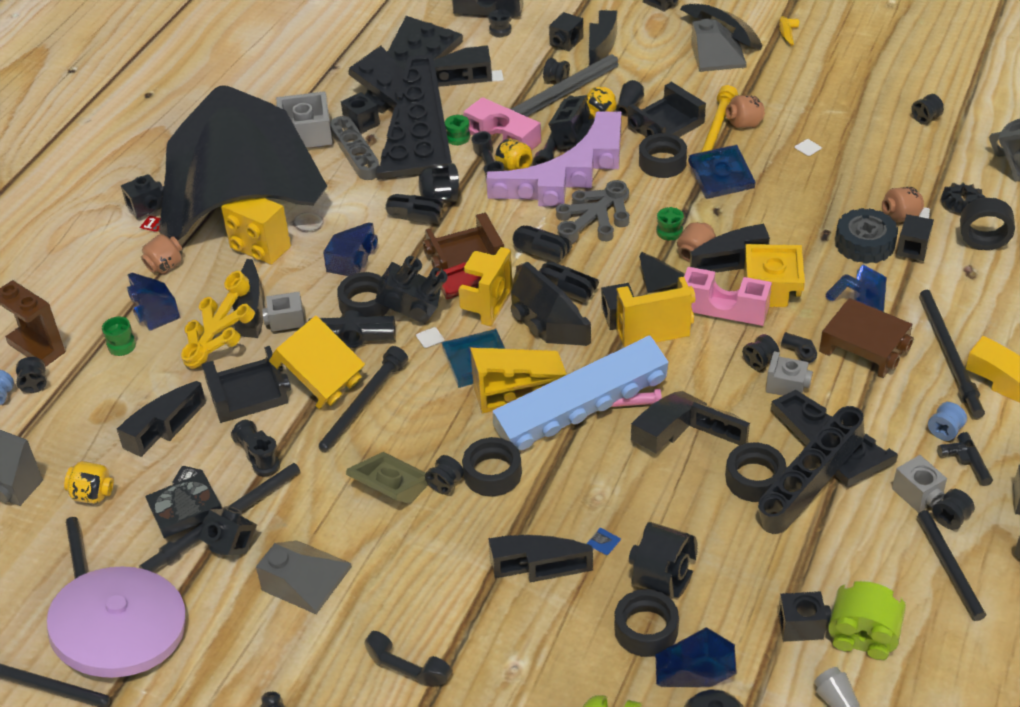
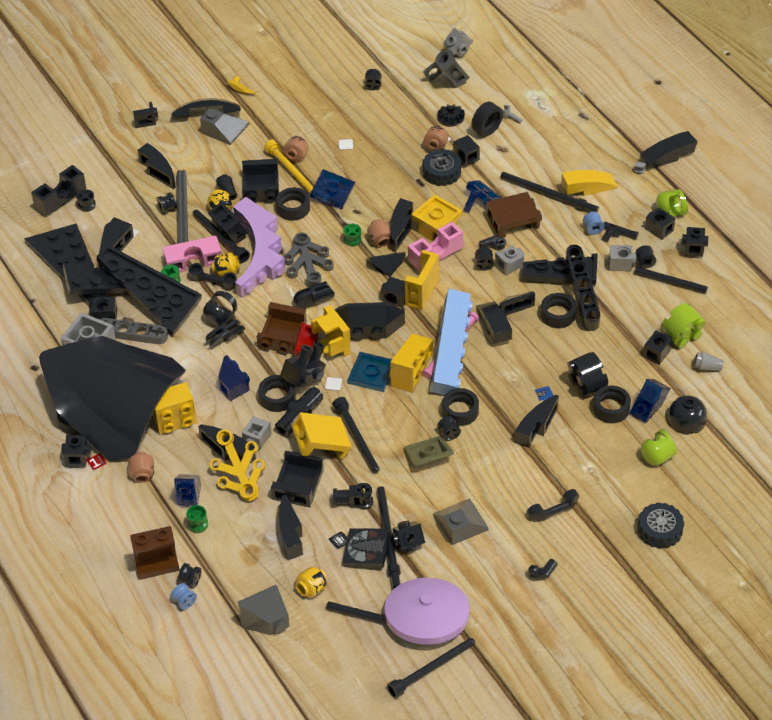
camera: 55 degrees left, 5 degrees up
black arm [539,262,599,304] -> none
black brick [549,12,584,51] -> none

